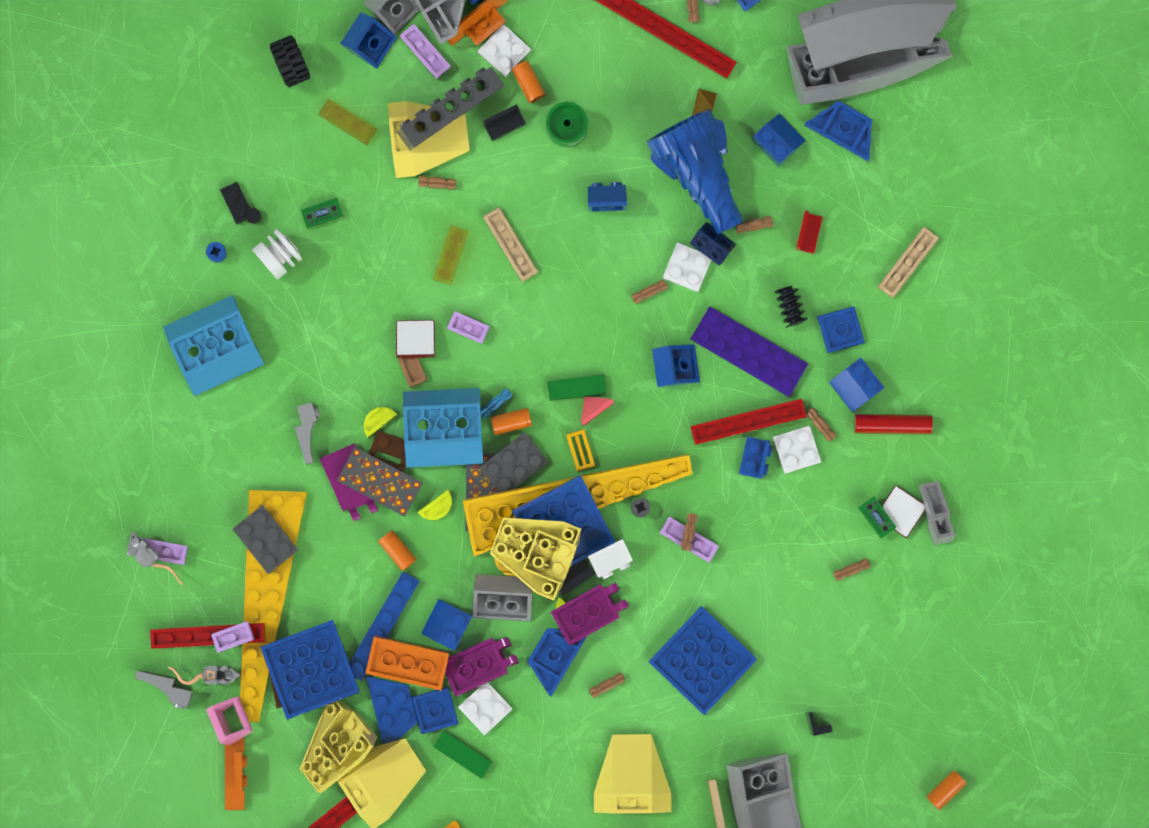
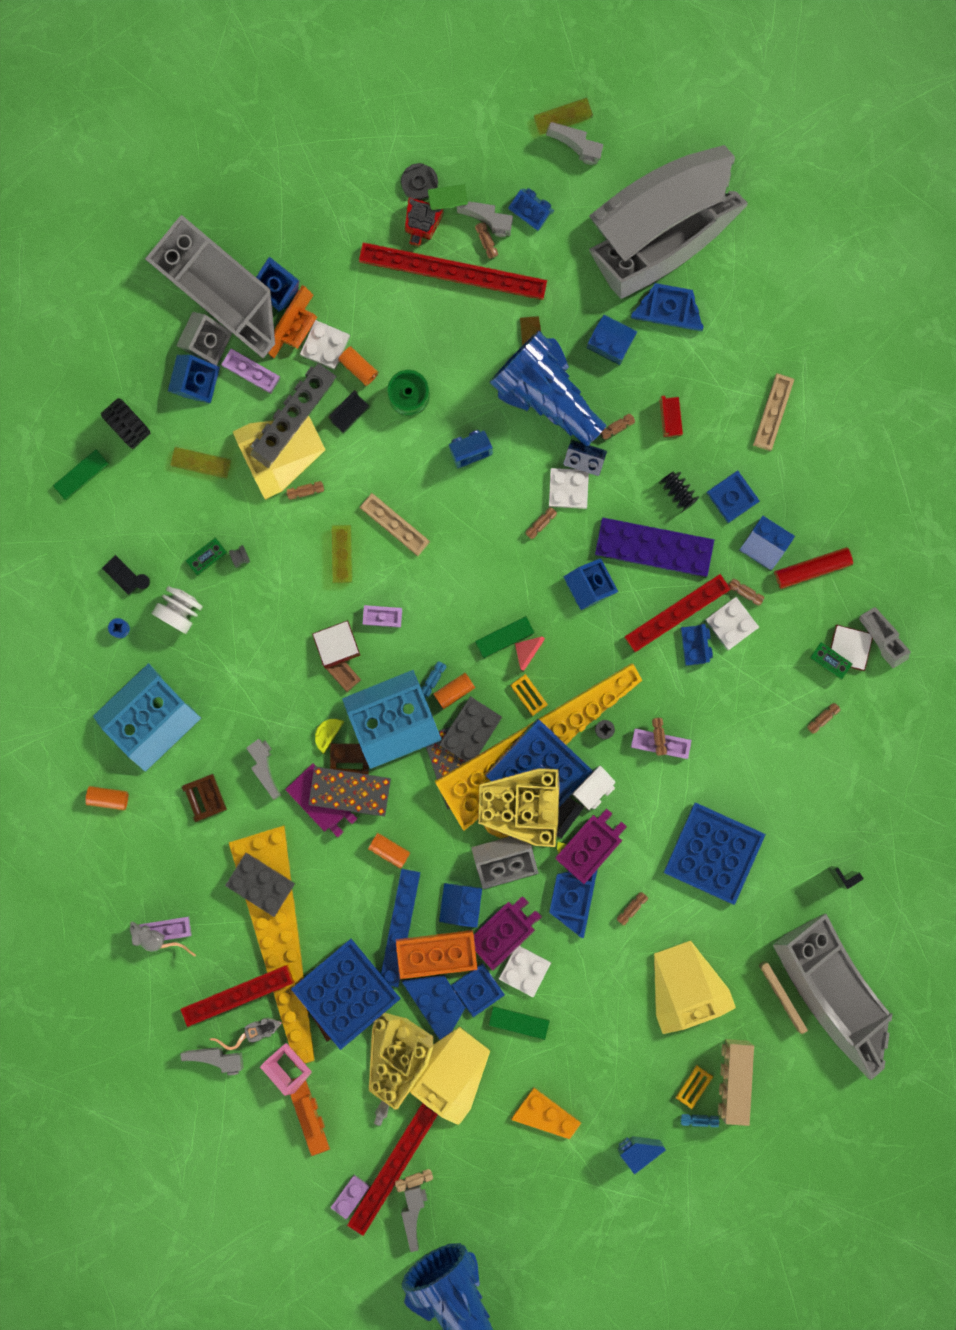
camera: 20 degrees left, 0 degrees up
lavender plate [211,621,255,653] -> none
neon yellow tile [417,490,452,520] -> none
none -> green tile [53,449,109,501]
none -> orange pin [86,786,129,810]
none -> reddish brown plate [181,774,227,822]
none -> dark grey wheel [229,545,250,568]
none -> light grey bar [374,1101,389,1126]

